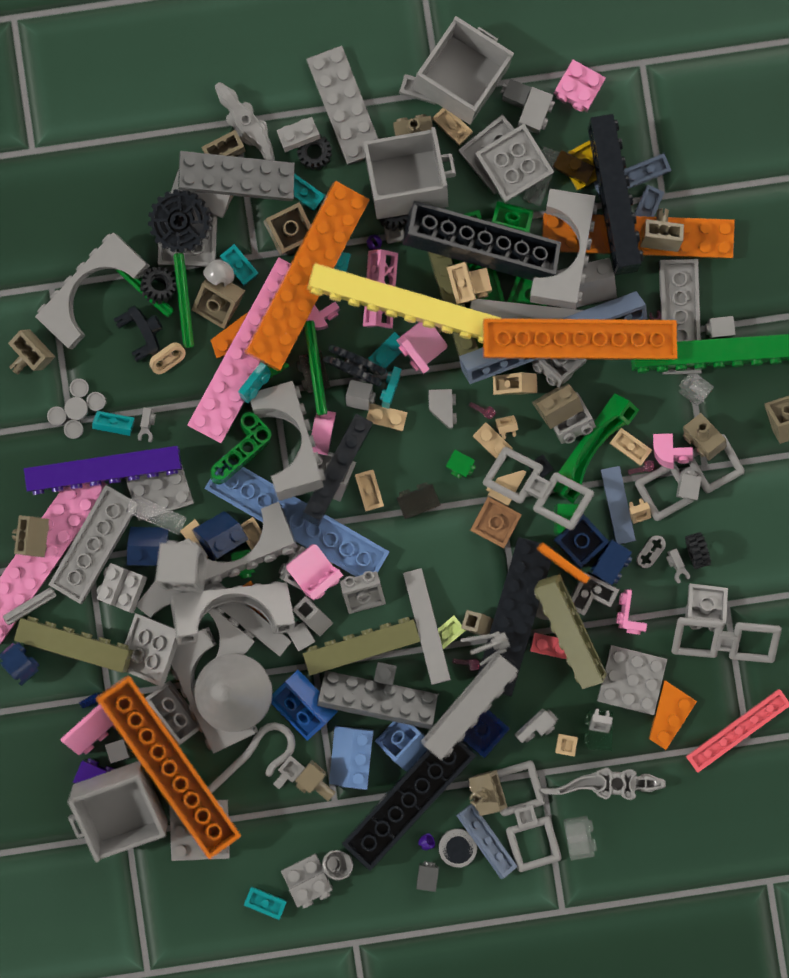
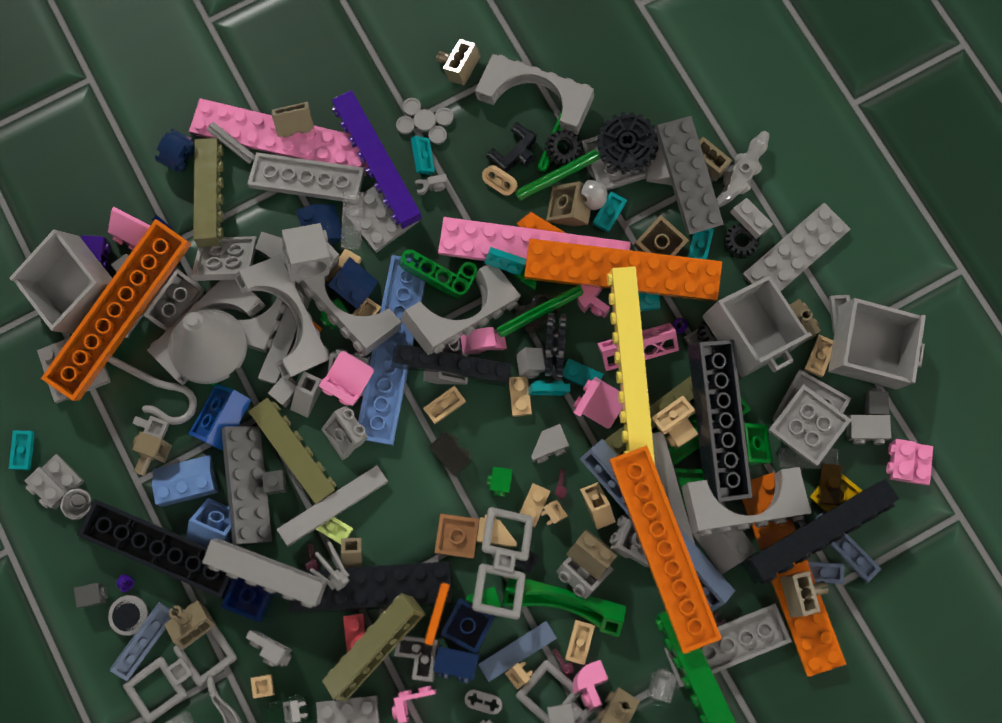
camera: 75 degrees right, 10 degrees down
light grey plate [96,563,147,614] -> none
light grey brick [705,316,735,339] -> none

